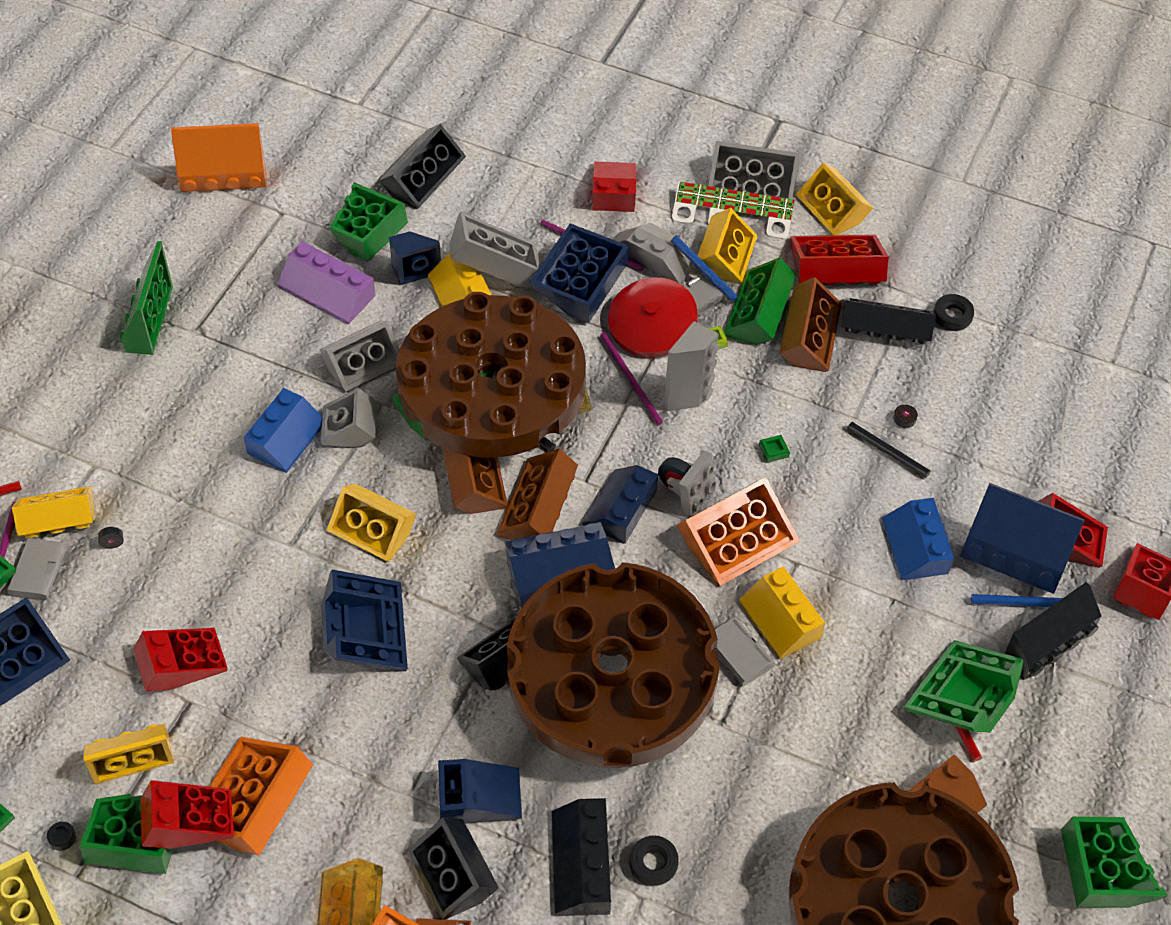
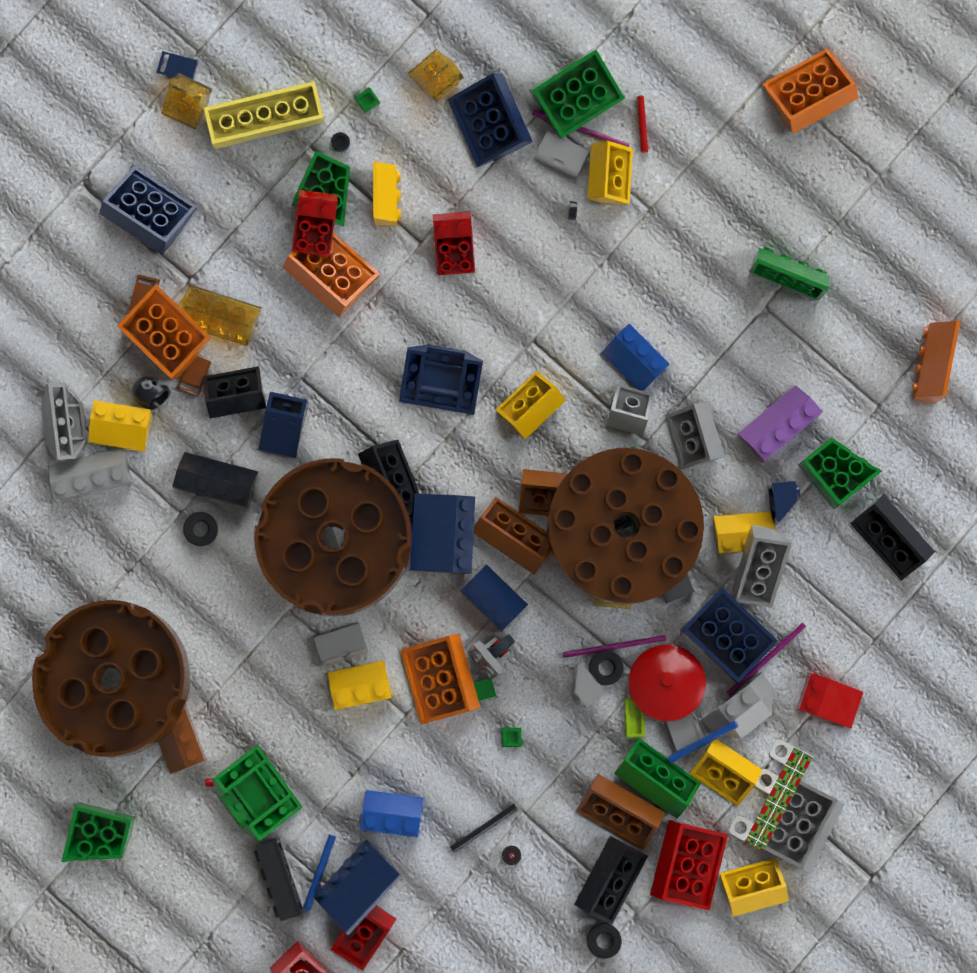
camera: 105 degrees right, 30 degrees up
none -> green tile [473,678,496,701]
none -> black tyre [589,651,624,685]

